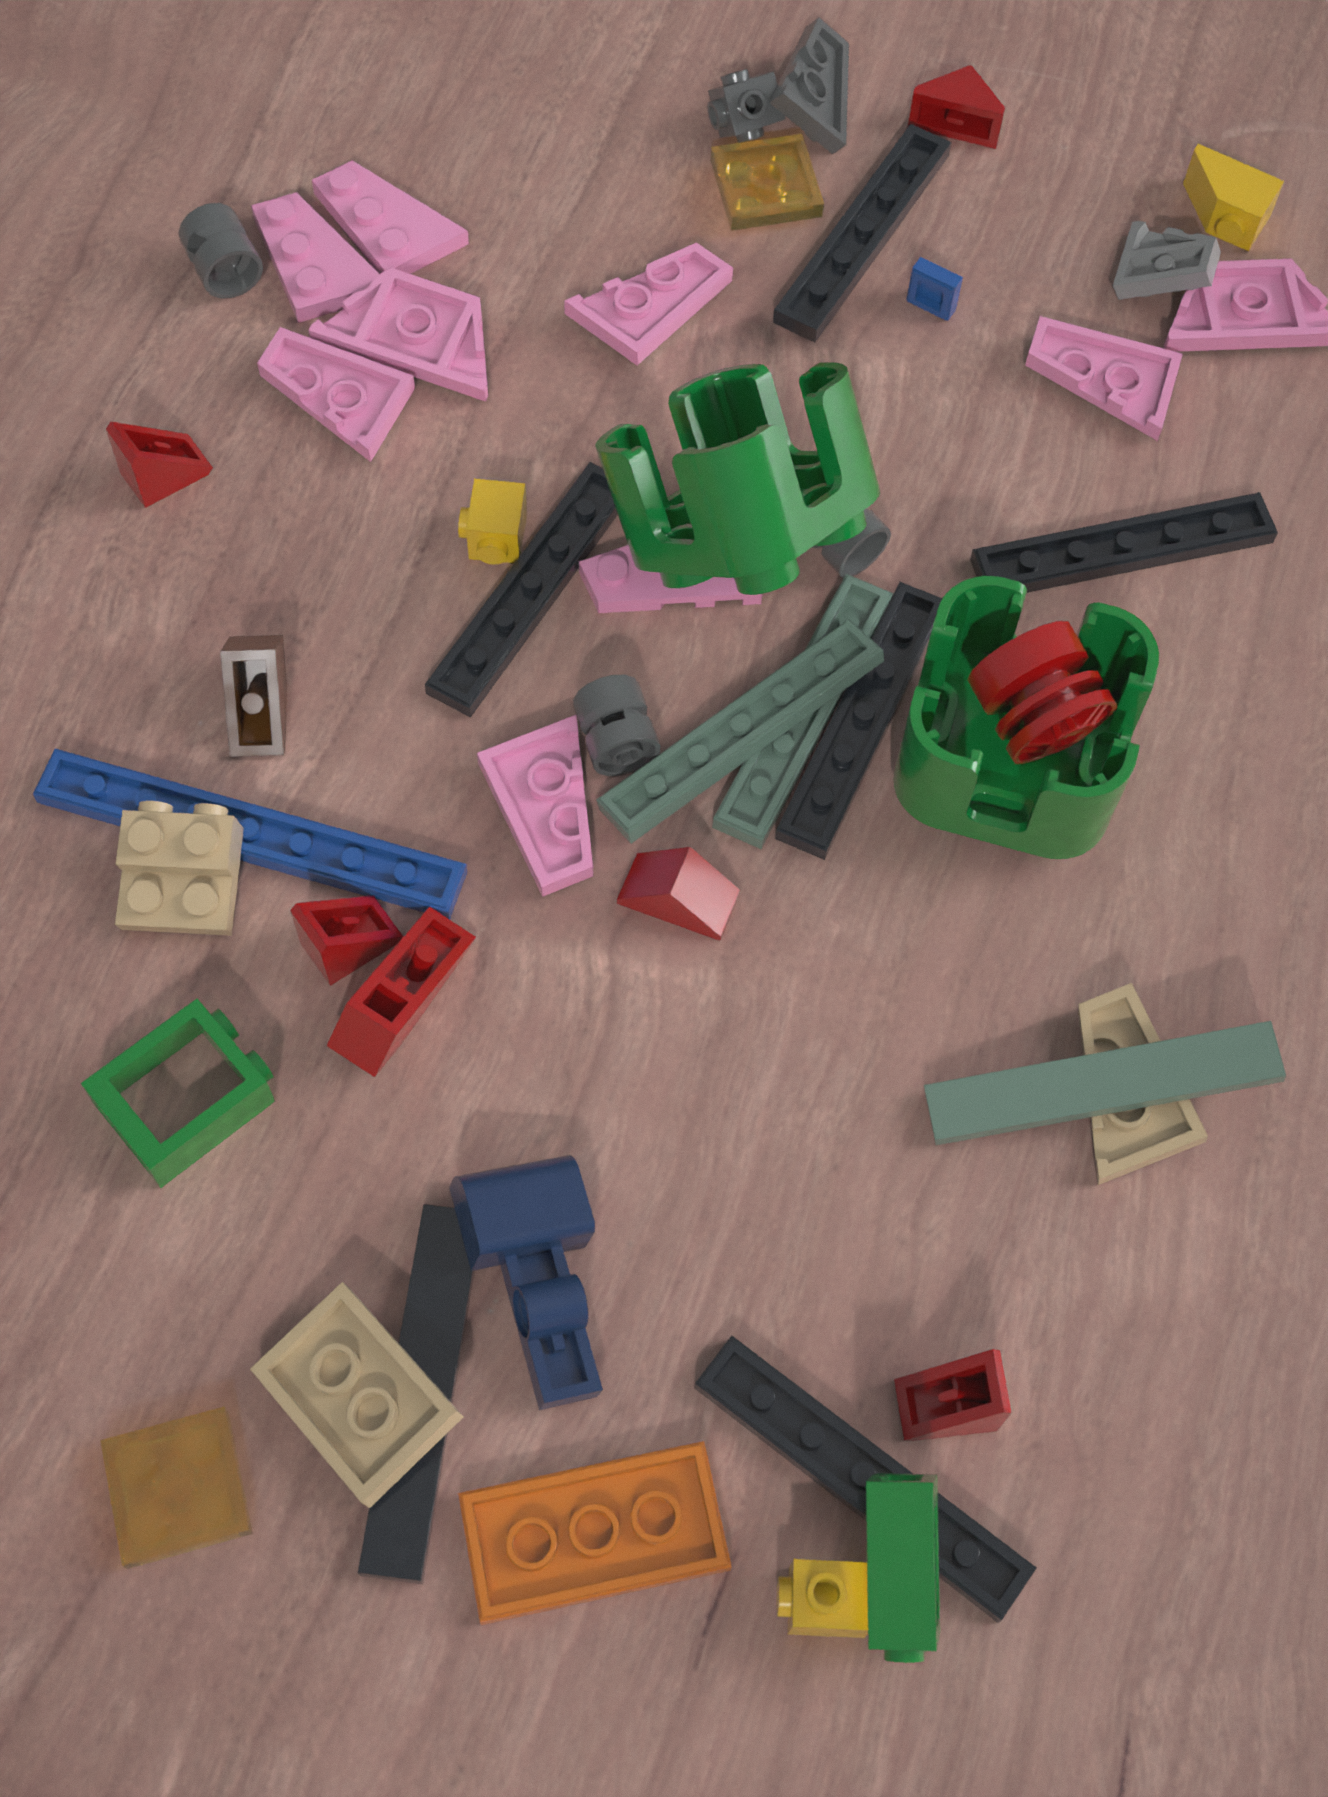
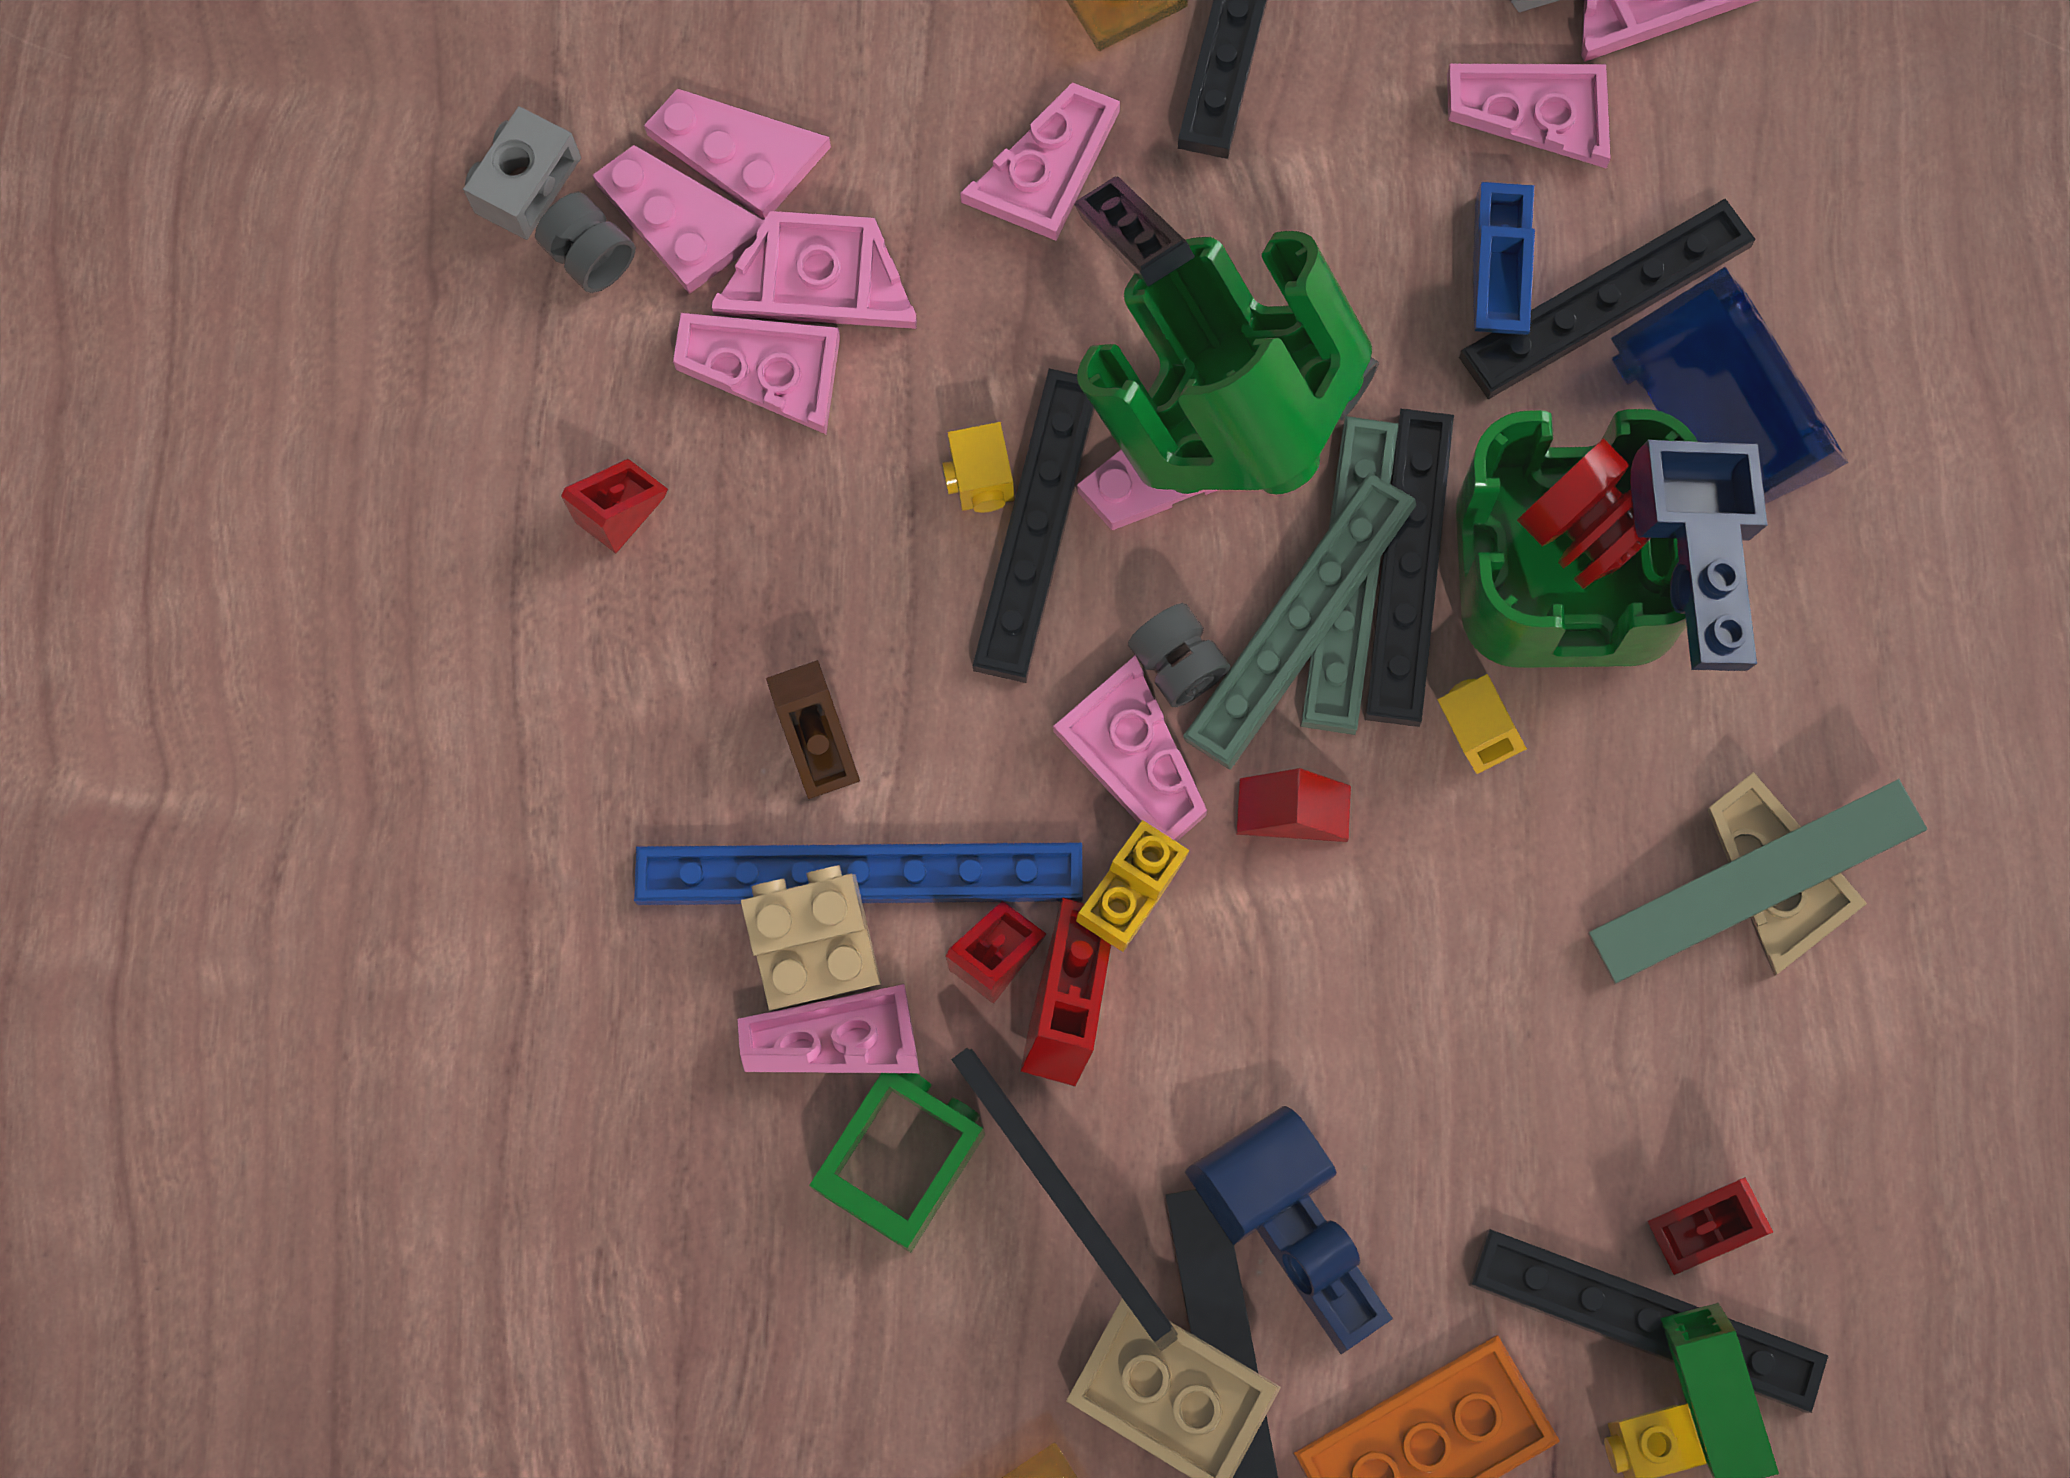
camera: 10 degrees left, 10 degrees up
blue tile [906,257,963,321] -> none
none -> light grey brick [463,106,581,240]
none -> bright pink wing [737,984,920,1073]
none -> black tile [951,1047,1178,1351]
none -> black tile [1074,176,1195,287]
none -> yellow slope [1076,820,1190,952]
none -> yellow brick [1437,674,1527,774]
none -> blue slope [1473,182,1535,335]
none -> clear blue windscreen [1611,267,1848,504]
none -> plate [1630,440,1768,671]

